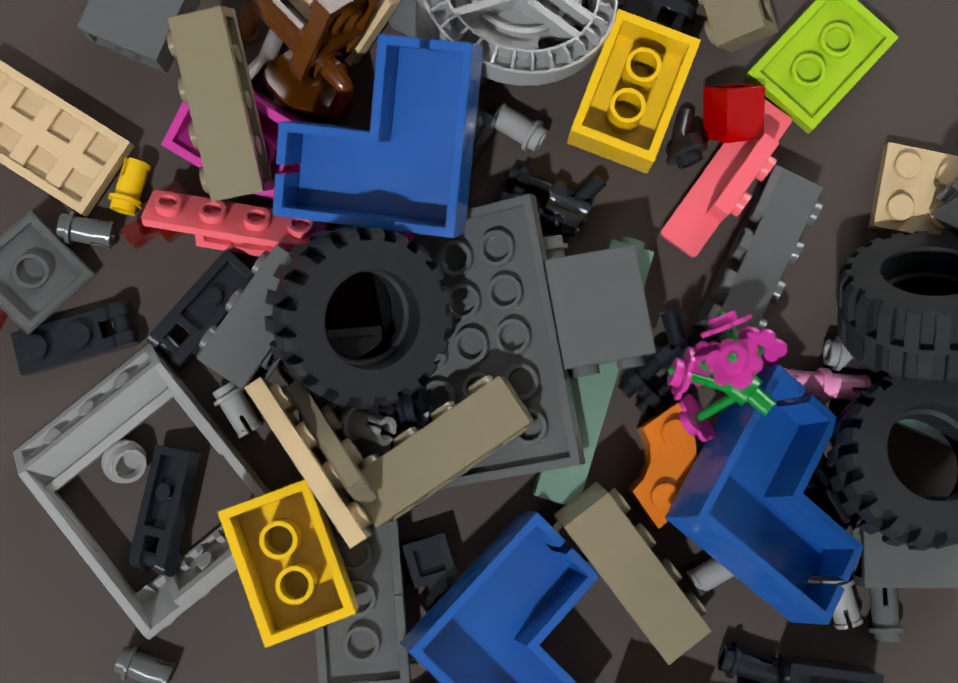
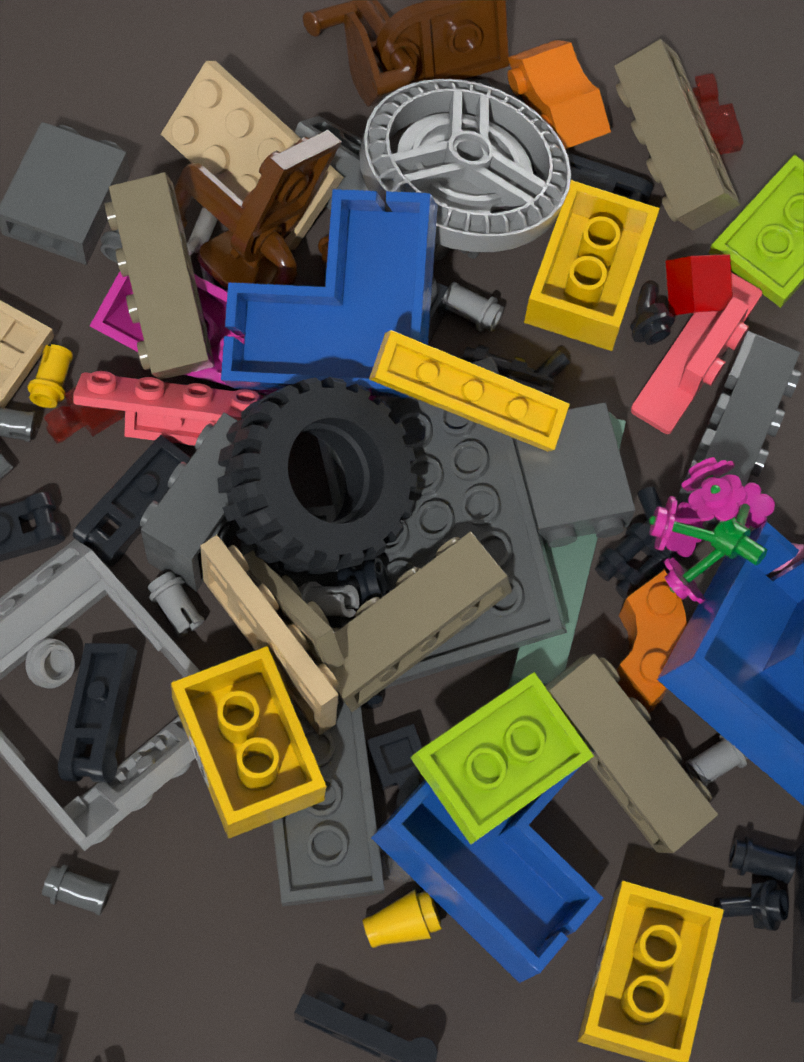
camera: 10 degrees left, 15 degrees down
none -> yellow plate [369,330,570,452]
none -> lime plate [410,672,594,844]

